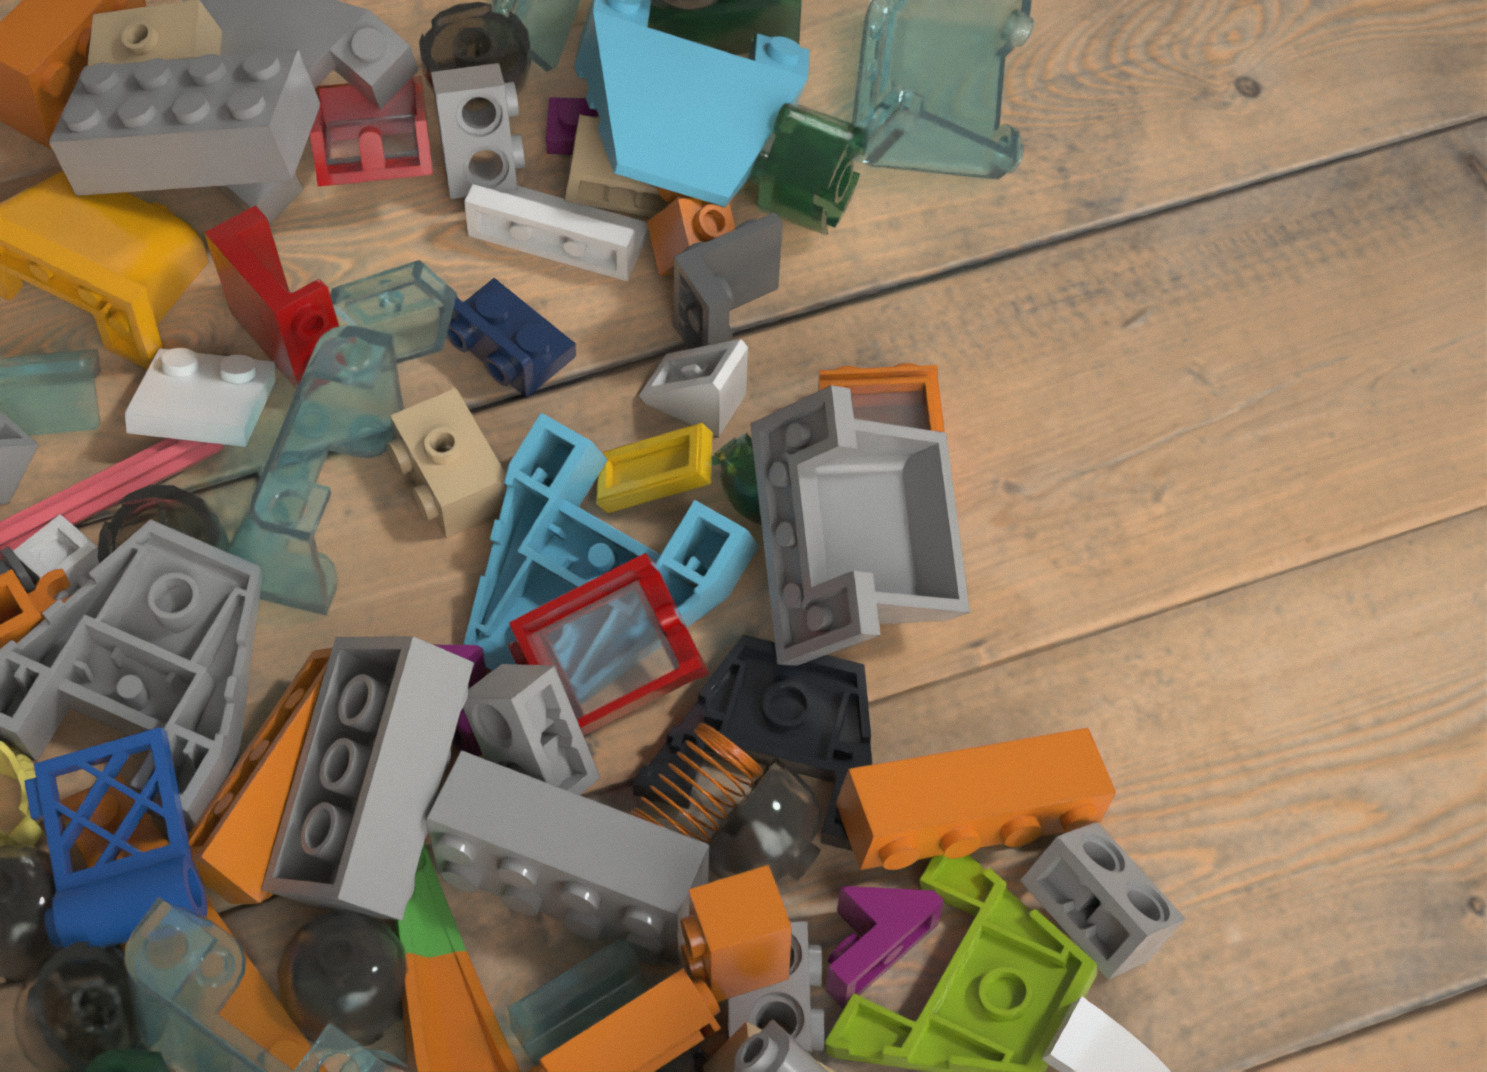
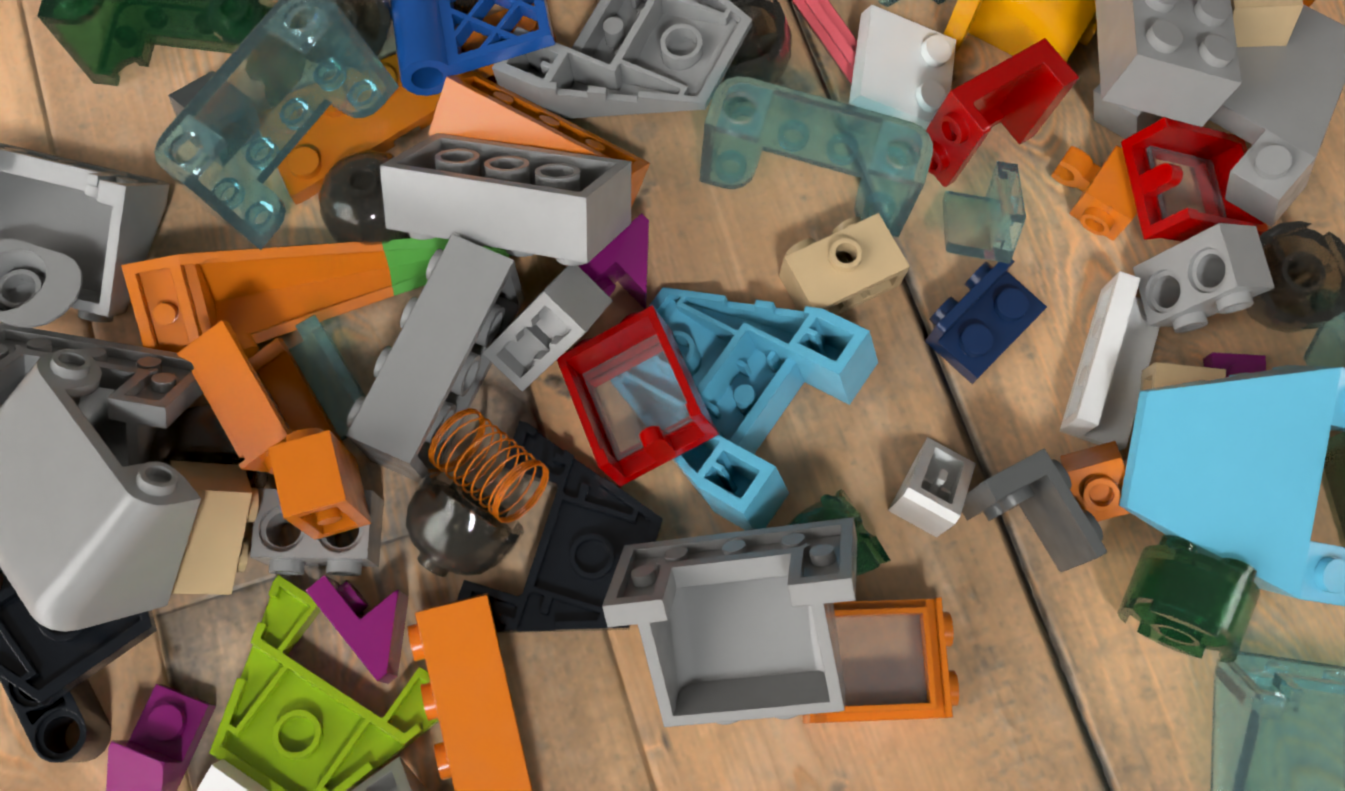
camera: 90 degrees right, 15 degrees up
yellow tile [596,422,713,513] -> none
none -> orange brick [1051,145,1137,241]

